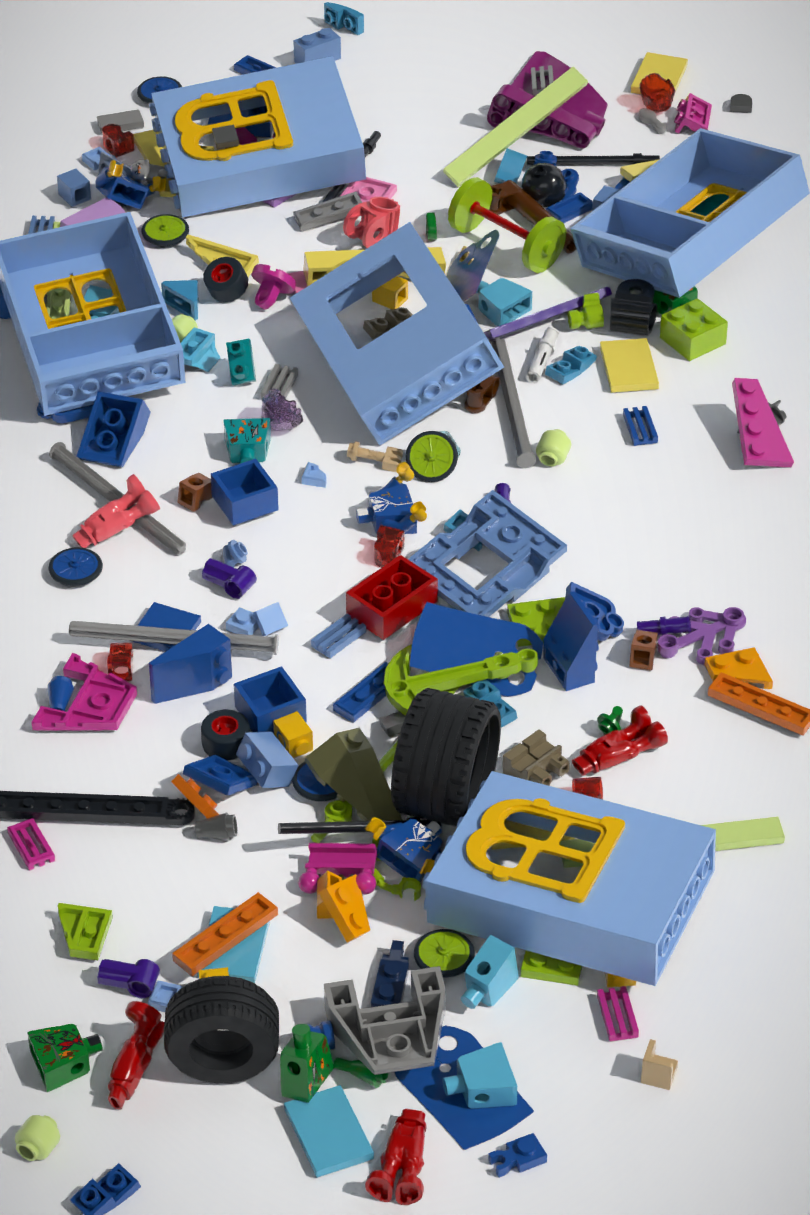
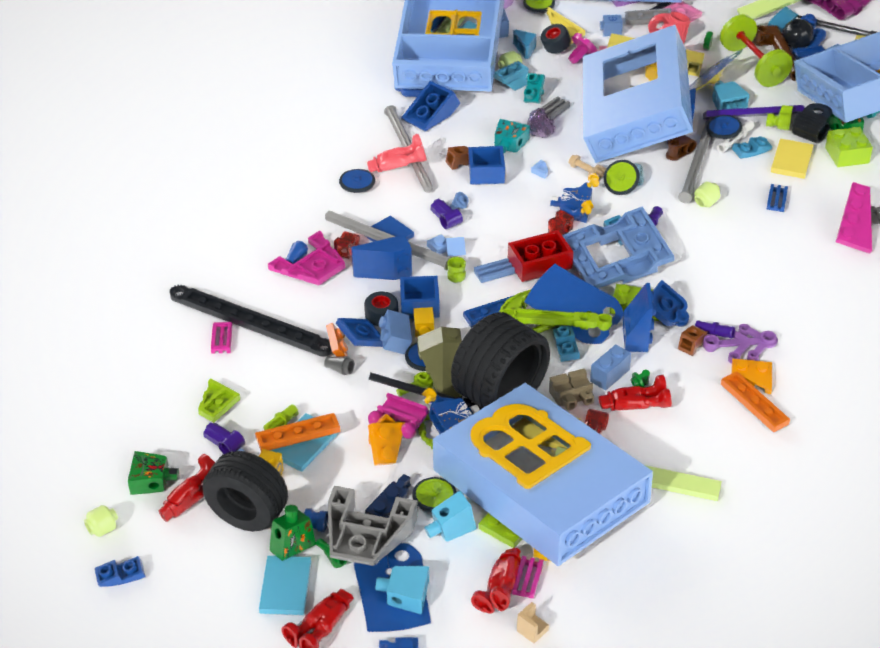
camera: 25 degrees right, 0 degrees up
none -> lime axle [263,404,299,430]
none -> lime wheel [447,257,466,283]
none -> red piece [471,548,521,613]
none -> medium blue brick [590,344,631,391]
none -> medium blue brick [599,14,623,36]
none -> blue wheel [706,115,742,139]

